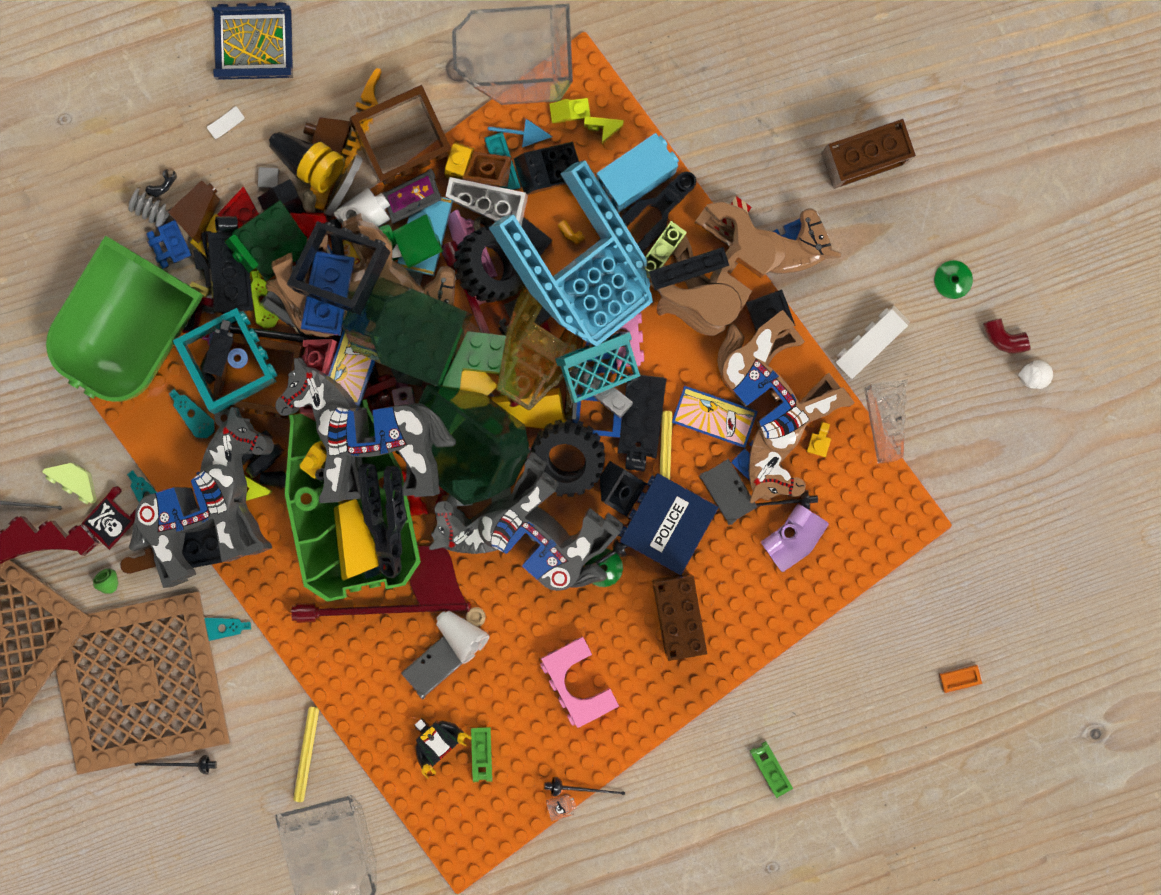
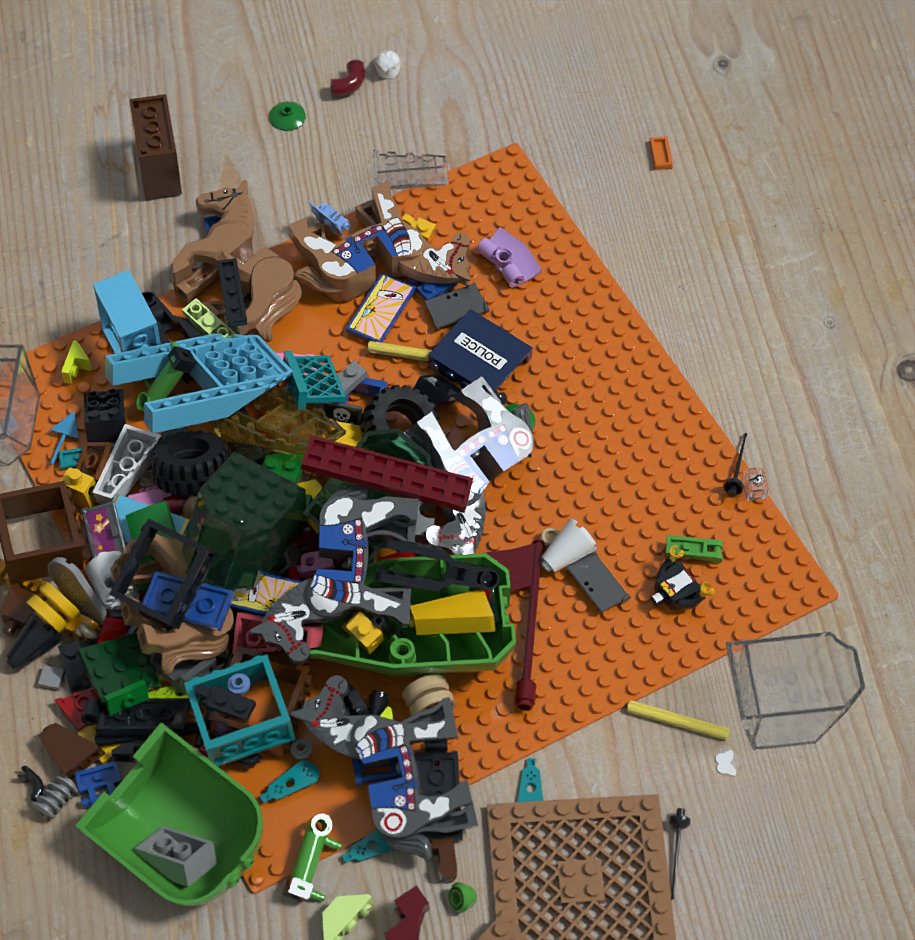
camera: 80 degrees left, 30 degrees down
flag [81,486,137,550] -> none
bright pink arch [540,636,619,728] -> none
neon yellow slope [549,98,590,123] -> none
black hinge [618,373,667,472] -> none
reddish brown window [652,573,707,661] -> none
black plate [745,289,796,331] -> none
bright green plate [749,741,793,798] -> none
black sword [756,490,818,509] -> none
white wedge [836,305,910,379] -> none
none -> light grey slope [134,826,217,887]
none -> bright green piece [136,342,197,412]
none -> bright green piece [282,814,342,902]
none -> dark red plate [300,435,474,513]
none -> light blue hinge [308,201,350,238]
none -> tan wheel [402,674,456,716]
none -> white sticker [716,750,736,776]

